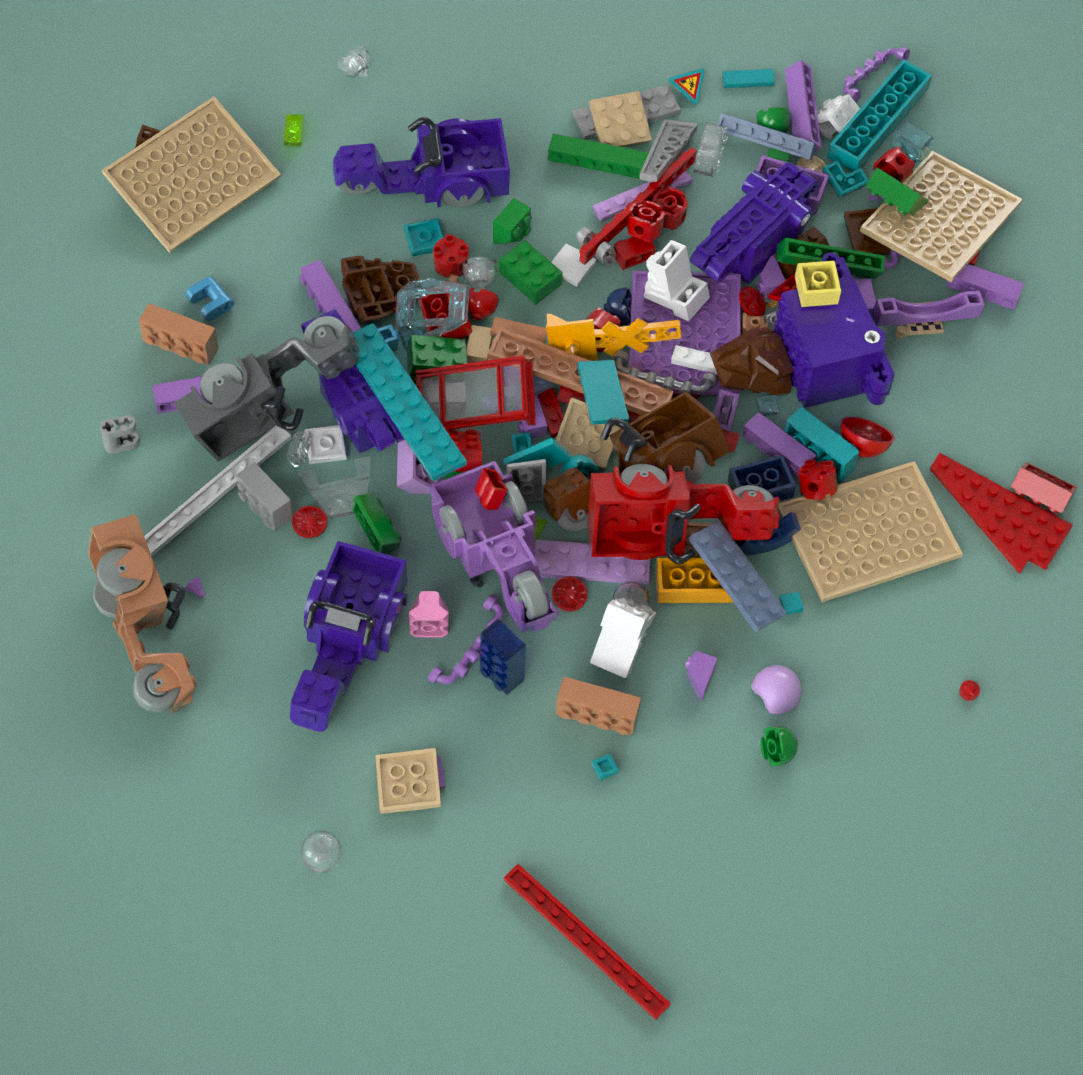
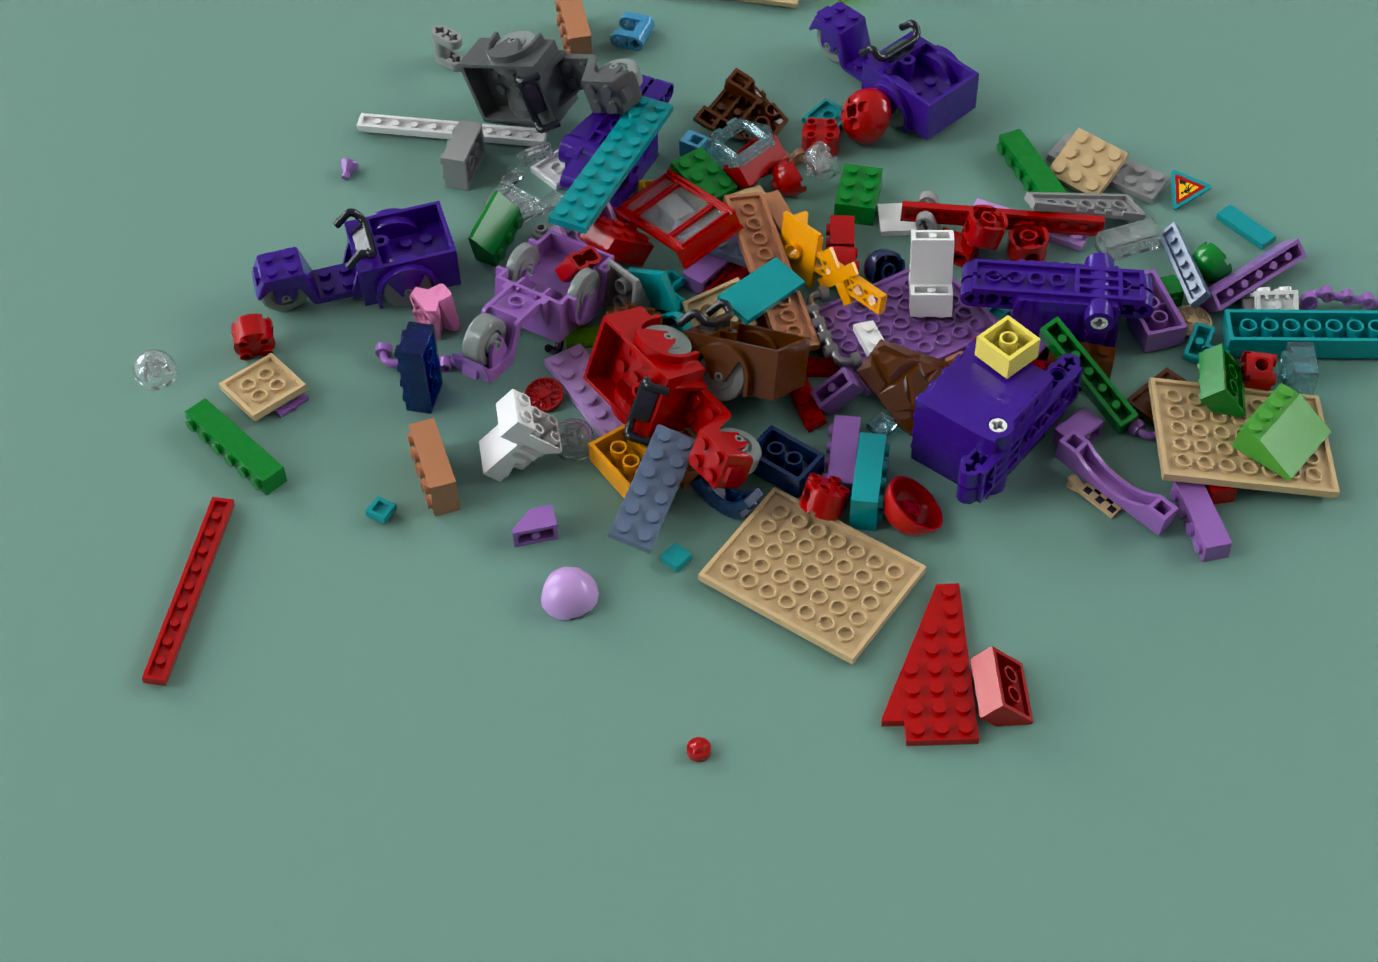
camera: 60 degrees right, 10 degrees down
nougat piece [88,514,197,714] -> none
red wheel [292,506,327,538] -> none
medium lavender brick [299,260,361,332] -> none
green slope [493,198,532,244] -> none
green cylinder [760,726,798,767] -> none
none -> green brick [184,398,287,496]
none -> red brick [231,313,276,361]
none -> light grey plate [531,223,551,241]
none -> red brick [826,215,854,249]
none -> red piece [841,88,891,145]
none -> bright green slope [1232,383,1331,481]

